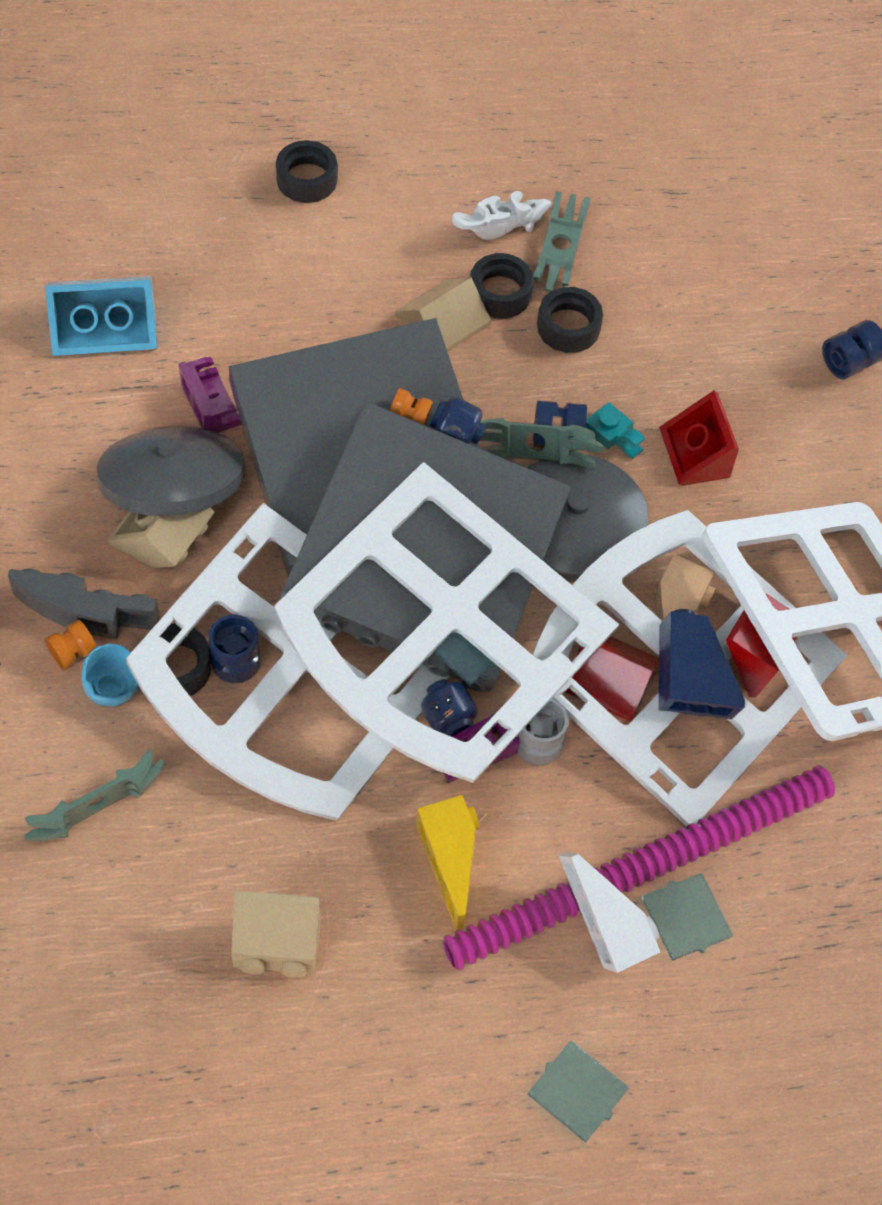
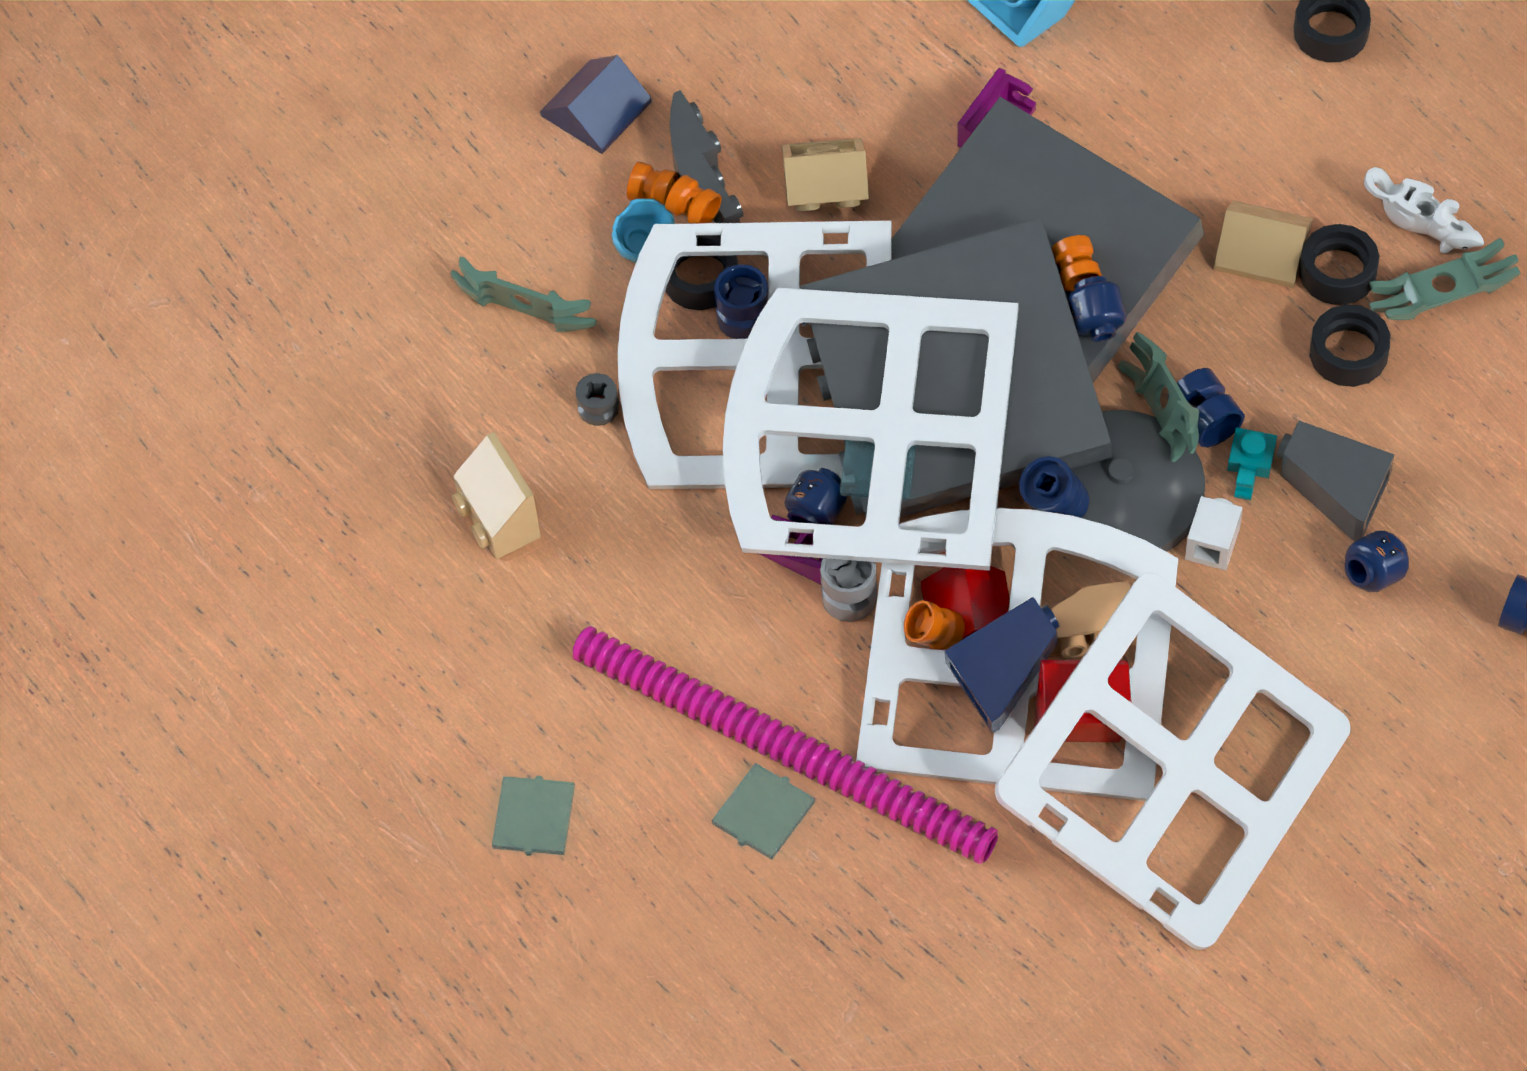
camera: 65 degrees right, 0 degrees up
dark grey dish [97,426,245,516] -> none
yellow slope [416,795,480,931] -> none
white slope [558,852,660,973] -> none
red slope [659,390,739,486] -> none
none -> dark grey wheel [575,373,619,426]
none -> orange wheel [665,175,722,224]
none -> orange wheel [904,600,965,650]
none -> dark blue wheel [1019,456,1089,518]
none -> white brick [1185,496,1243,571]
none -> dark grey slope [1277,420,1394,541]
none -> dark blue head [1345,530,1409,592]

